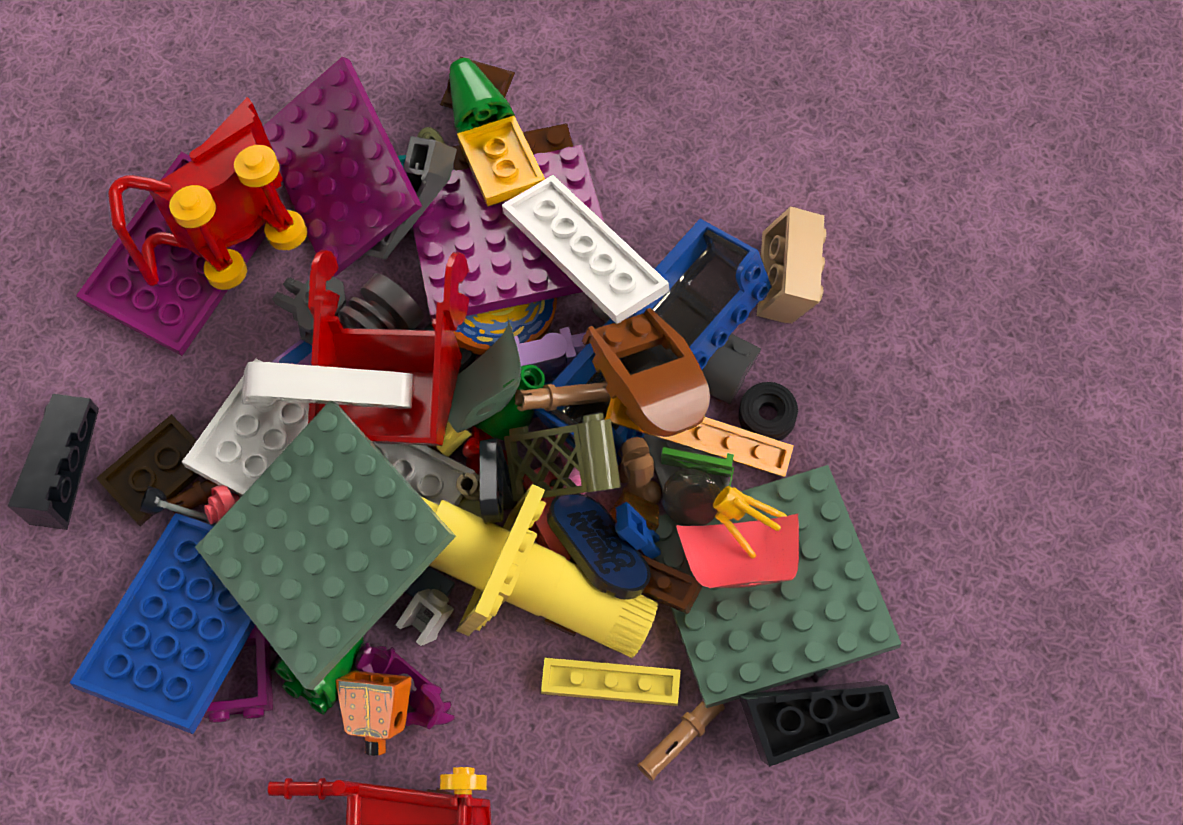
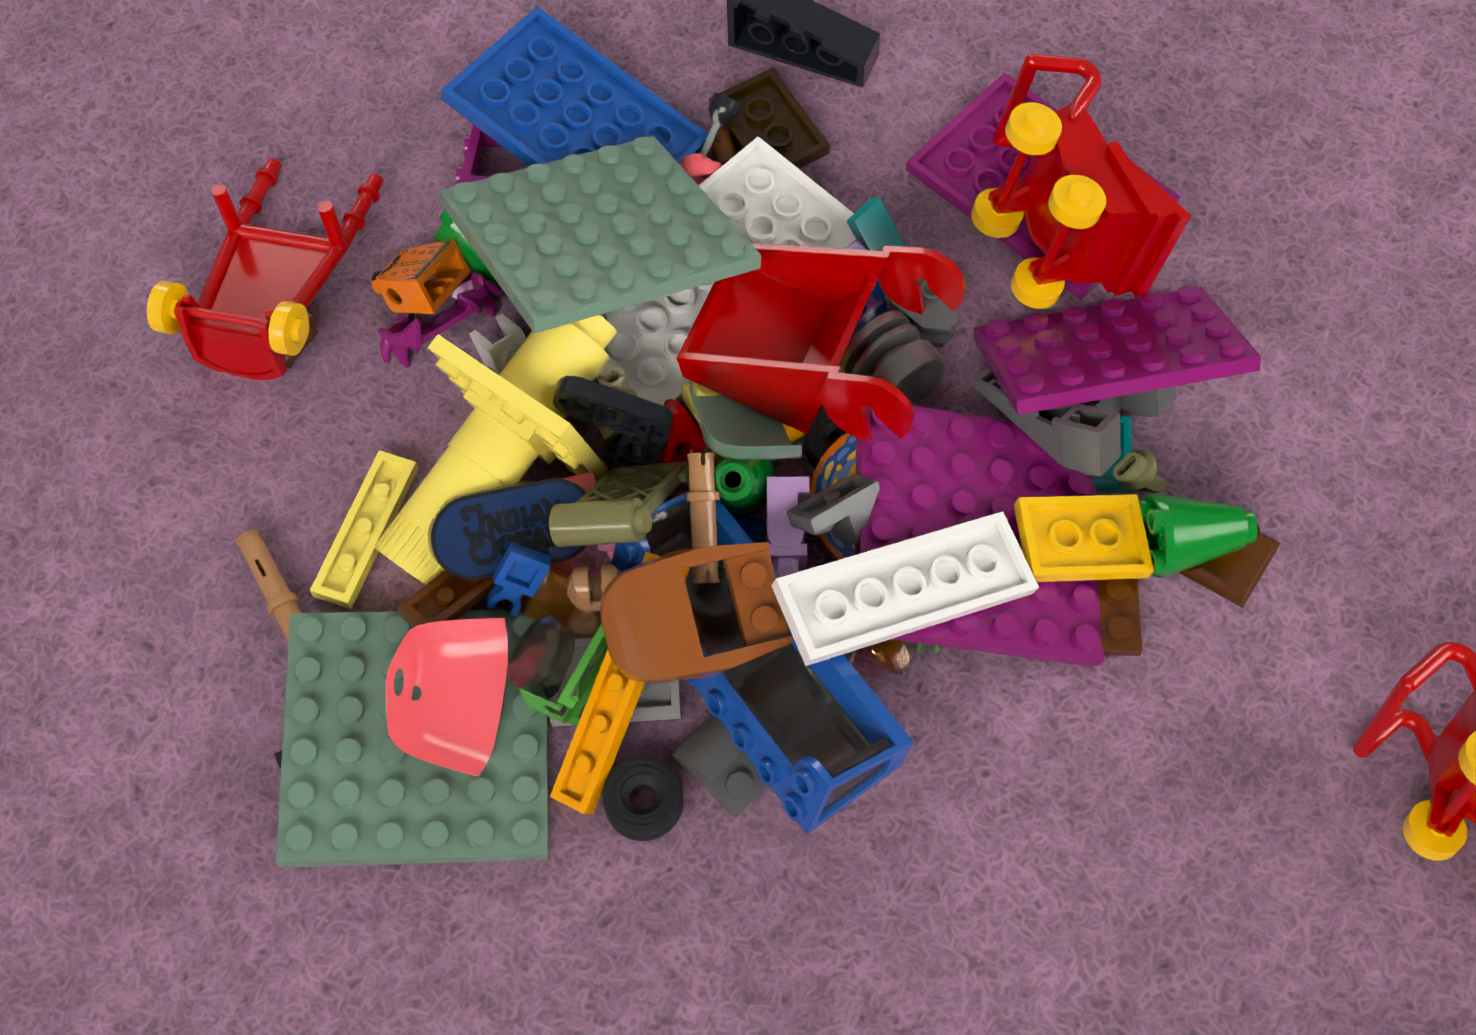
camera: 105 degrees right, 5 degrees down
white beam [242,362,414,409] -> none
yellow plant [713,486,787,558] -> none
black wedge [739,680,900,767] -> none
tan brick [757,206,826,324] -> none
none -> dark grey slope [786,473,880,544]
none -> teal tile [846,197,907,251]

